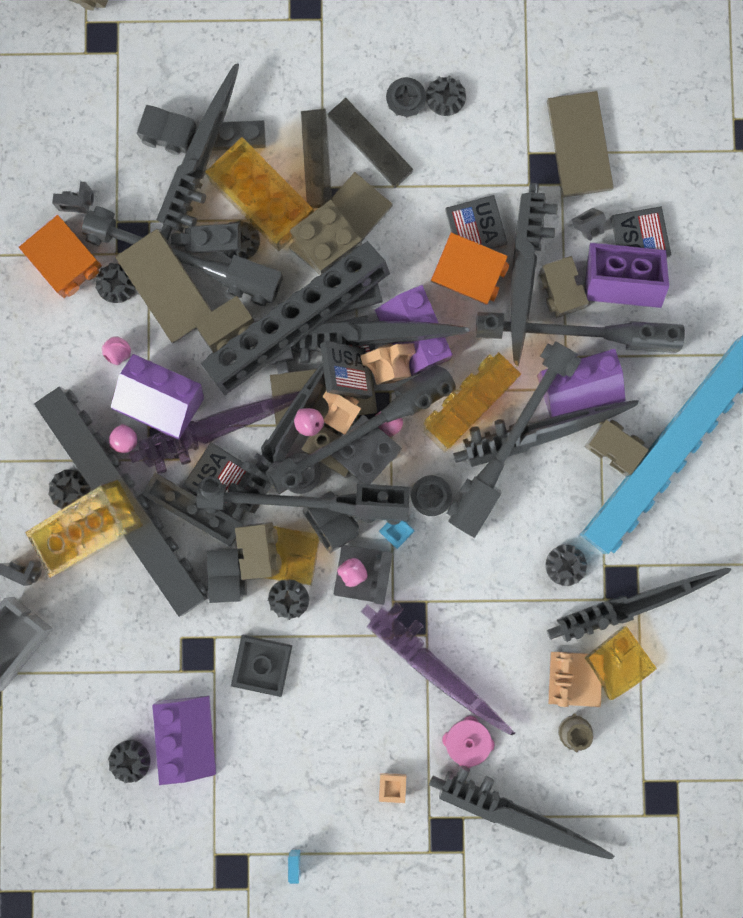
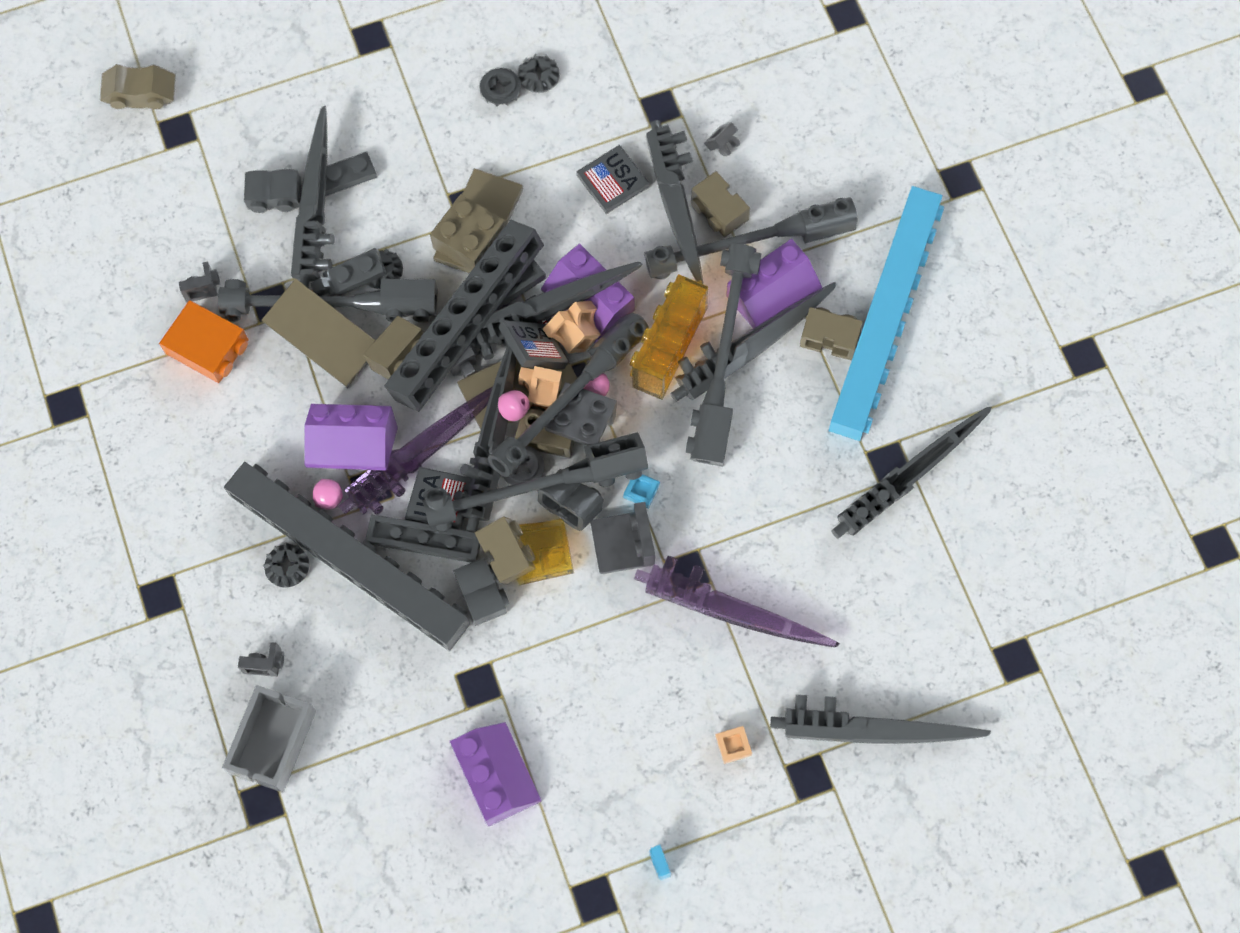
camera: 20 degrees left, 15 degrees down
clear yellow brick [25,480,143,578] -> none
dark grey gear [95,263,135,303] -> none
bright pink piece [102,336,131,365] -> none
dark grey gear [108,740,150,783] -> none
clear yellow brick [205,137,314,252] -> none
dark grey tile [231,635,293,697] -> none
dark grey gear [267,579,309,620] -> none
clear smoke tile [301,109,333,209] -> none
clear smoke tile [327,98,413,188] -> none
bright pink piece [337,558,368,587] -> none
dark grey gear [411,475,452,516] -> none
orange brick [431,232,510,305] -> none
bright pink piece [442,715,495,768] -> none
flat silver gear [546,545,588,586] -> none
dark tan tile [547,91,614,198] -> none
light nougat hinge [548,652,603,707] -> none
dark tan piece [558,713,593,752] -> none
medium lavender slope [585,243,669,308] -> none
clear yellow plate [585,626,657,700] -> none
tile [610,206,672,257] -> none

